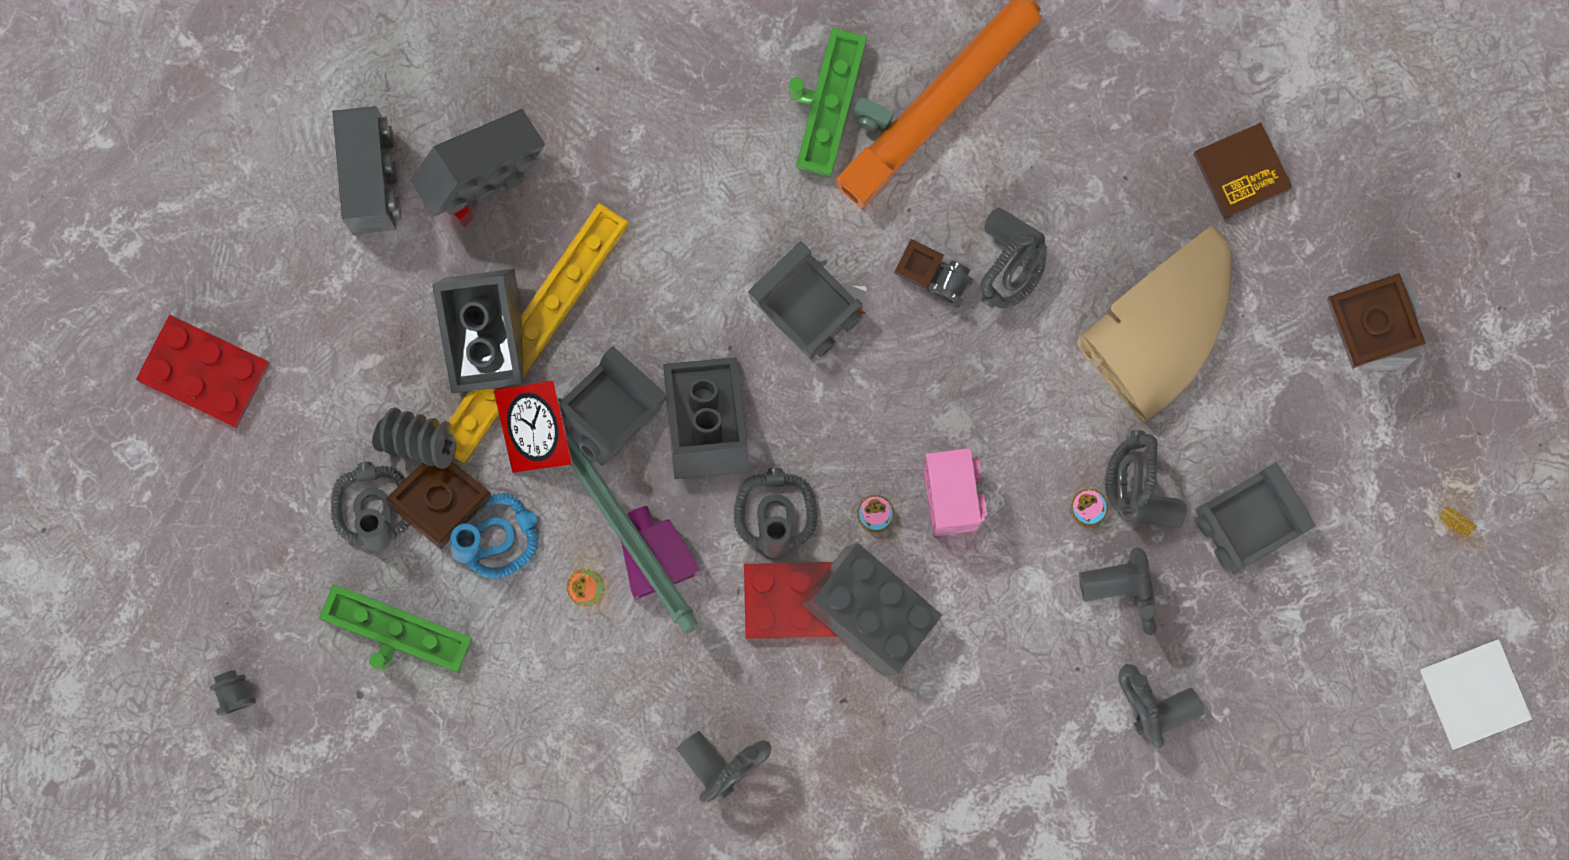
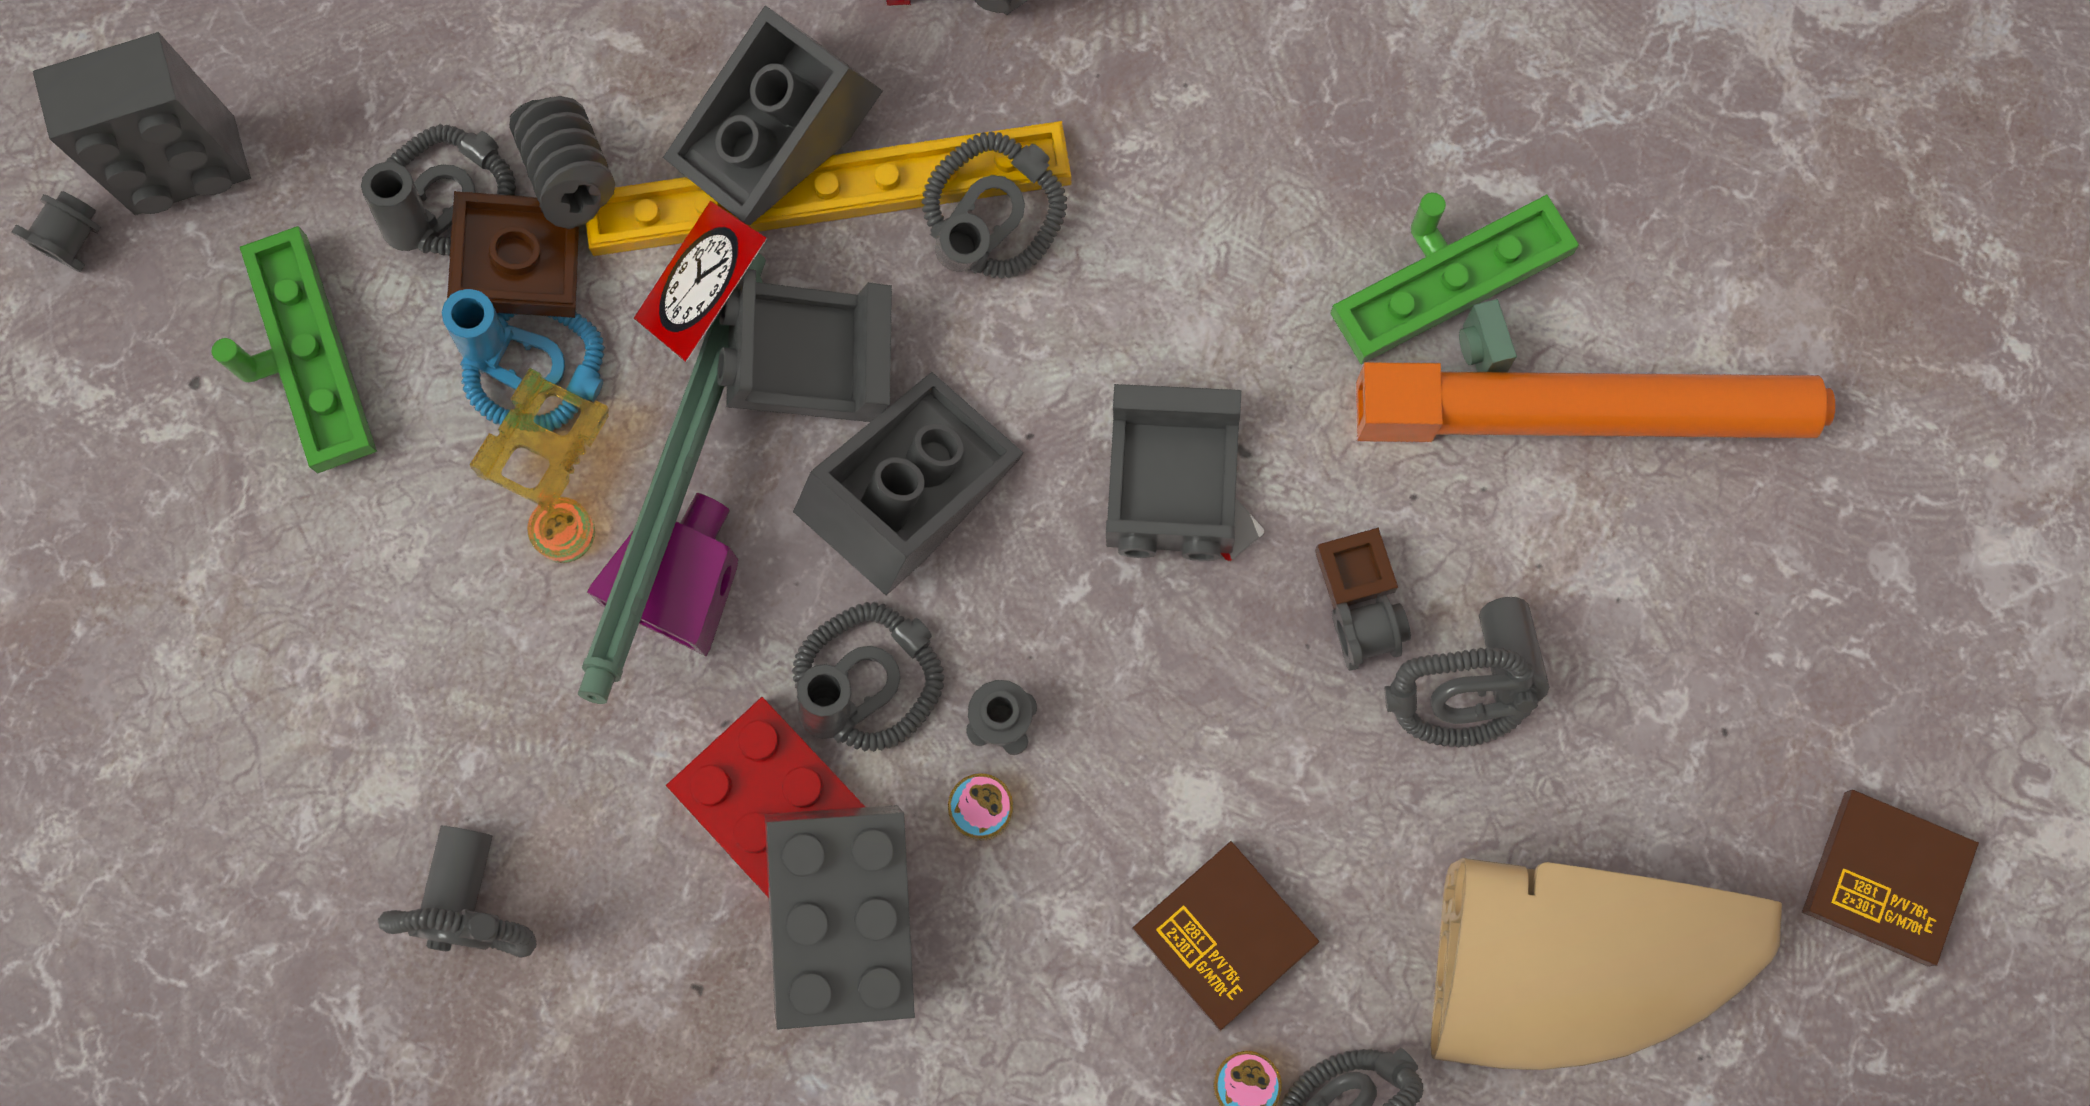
camera: 50 degrees right, 5 degrees down
bright pink brick [923,448,987,537] -> none
none -> dark grey brick [33,32,251,215]
none -> clear yellow piece [470,368,609,513]
none -> dark grey piece [921,131,1067,279]
none -> dark grey brick [966,680,1037,755]
none -> reddish brown tile [1132,841,1320,1031]

